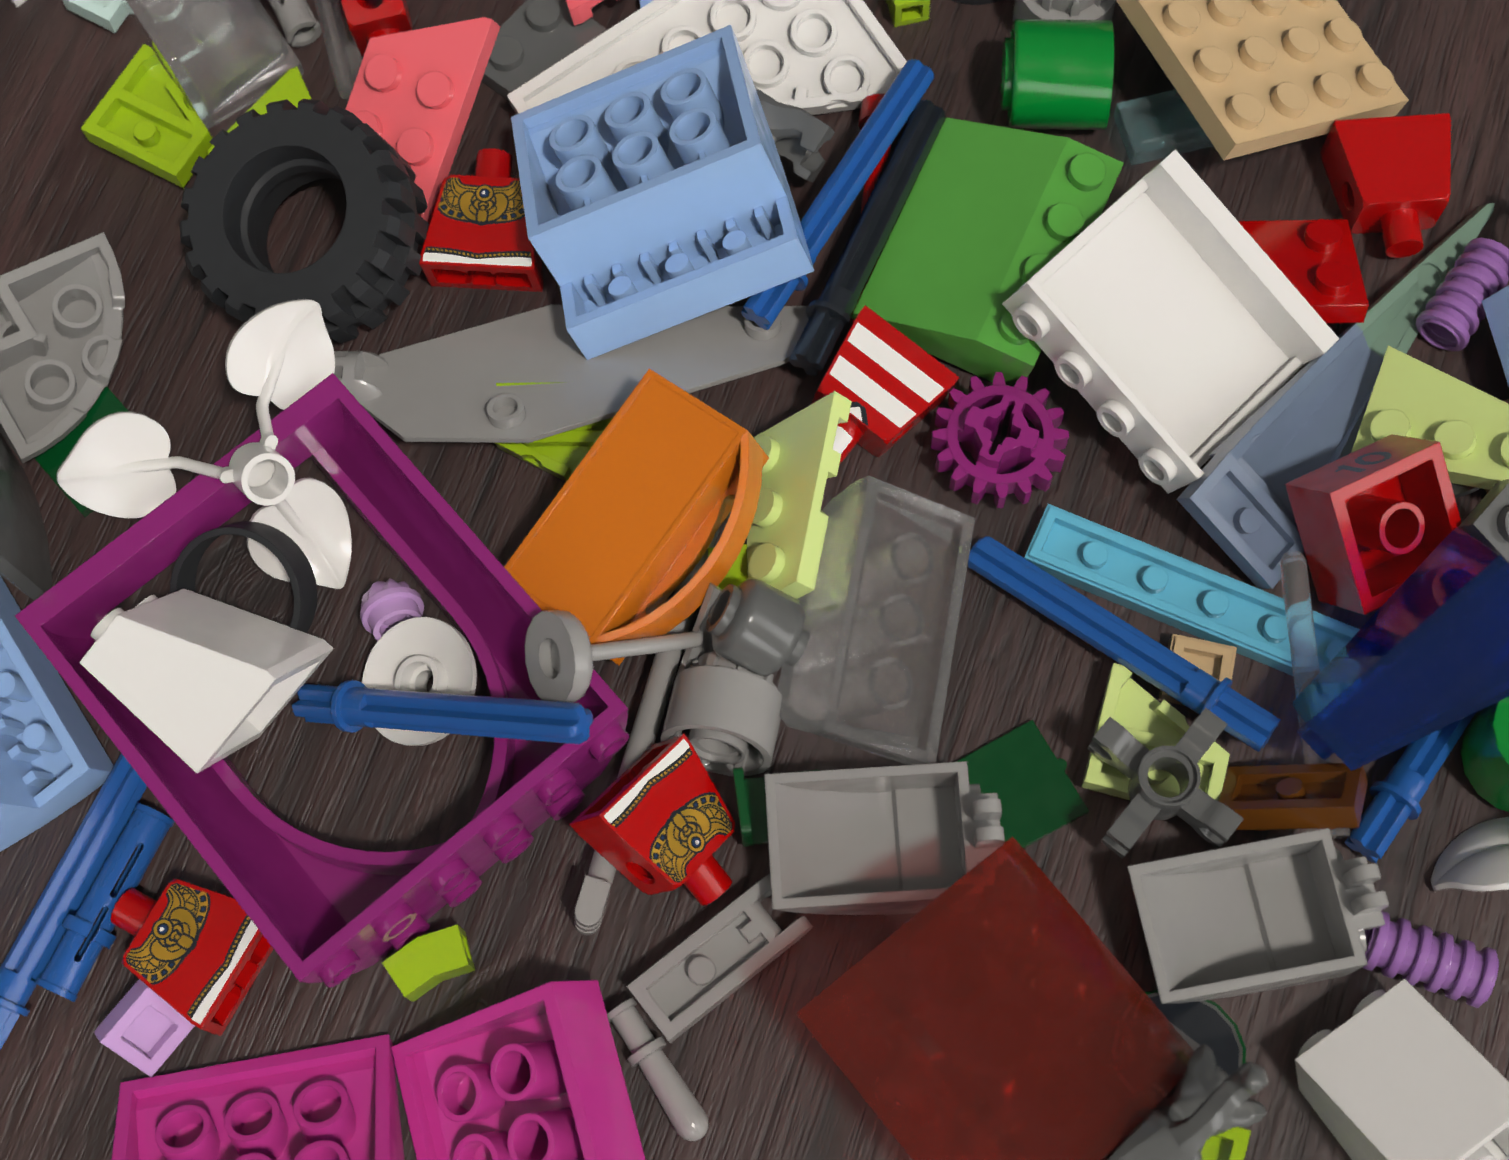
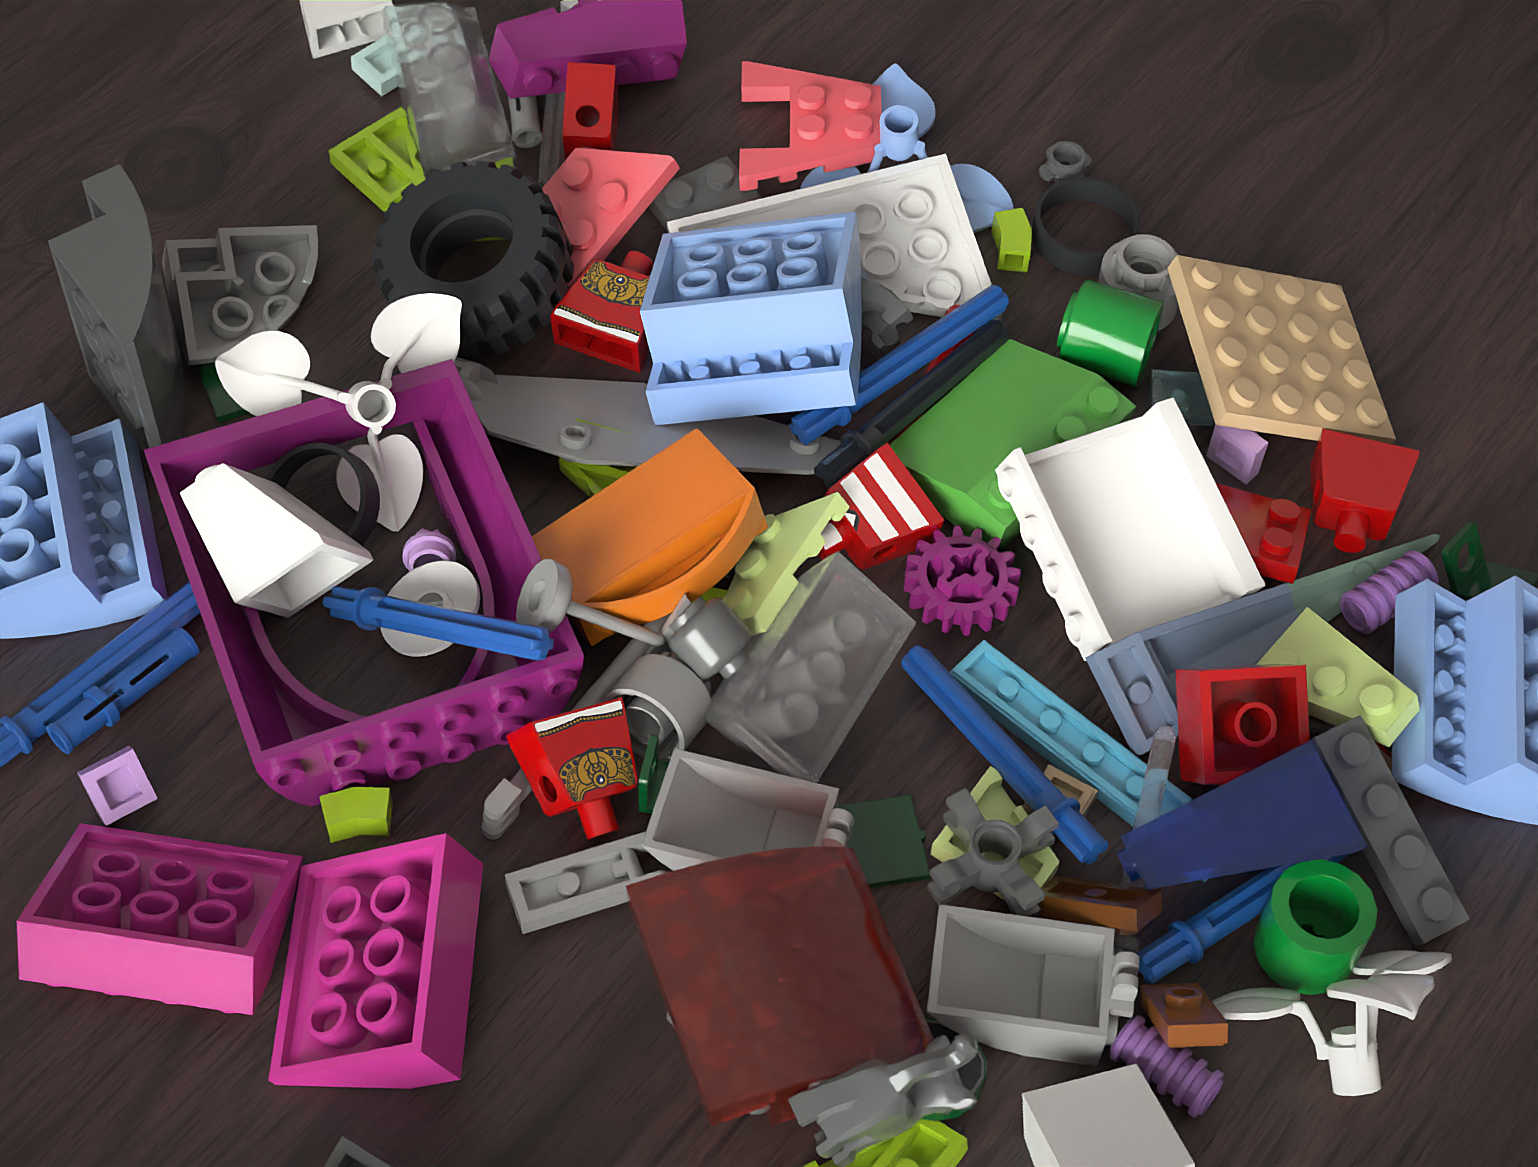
camera: 10 degrees right, 15 degrees down
torso [111,879,274,1037] -> none
light grey piece [607,998,709,1141] -> none
none -> dark orange plate [1140,983,1228,1048]
none -> lavender plate [1206,425,1269,485]

